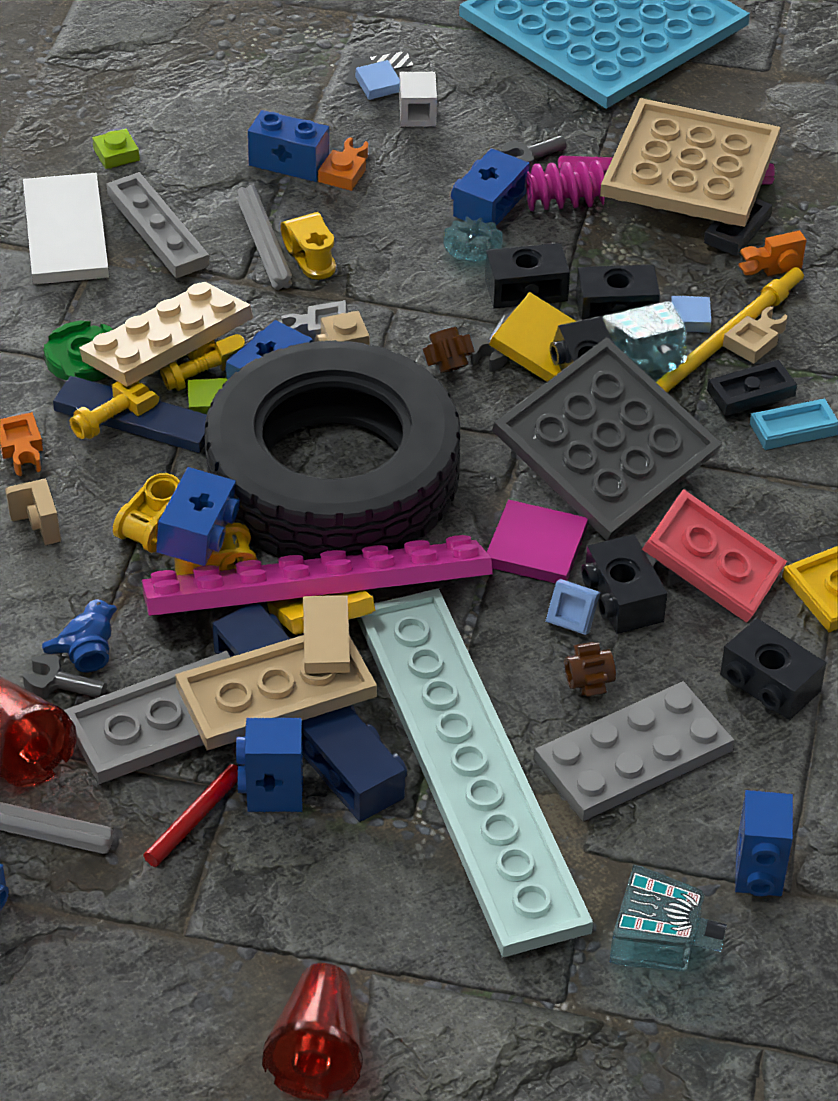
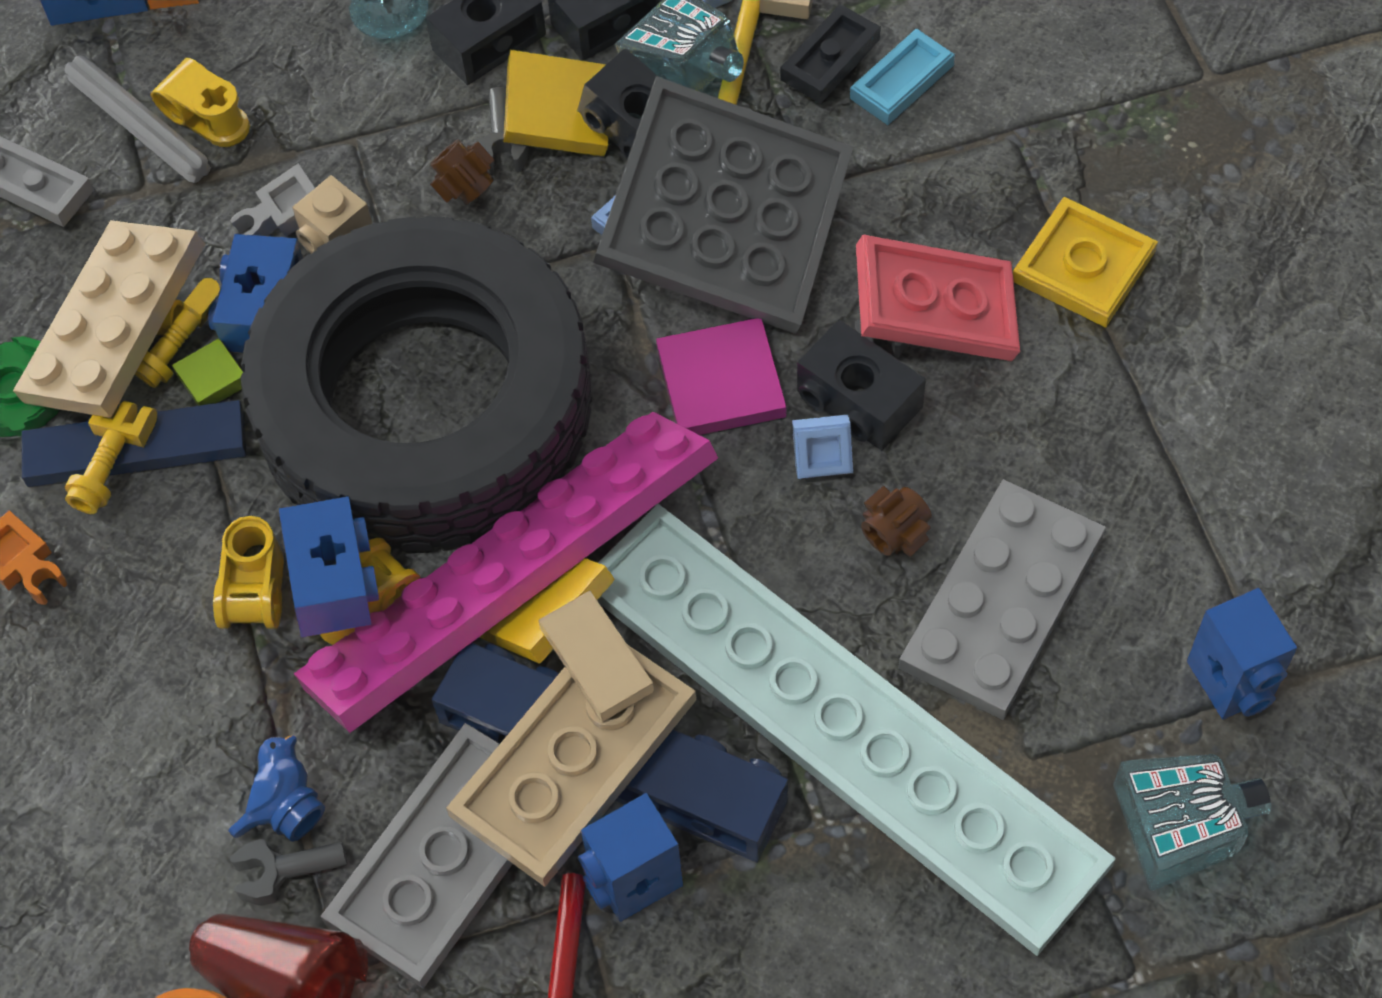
camera: 25 degrees left, 15 degrees up
tan bracket [5,478,61,545] -> none
black brick [720,617,827,721] -> none

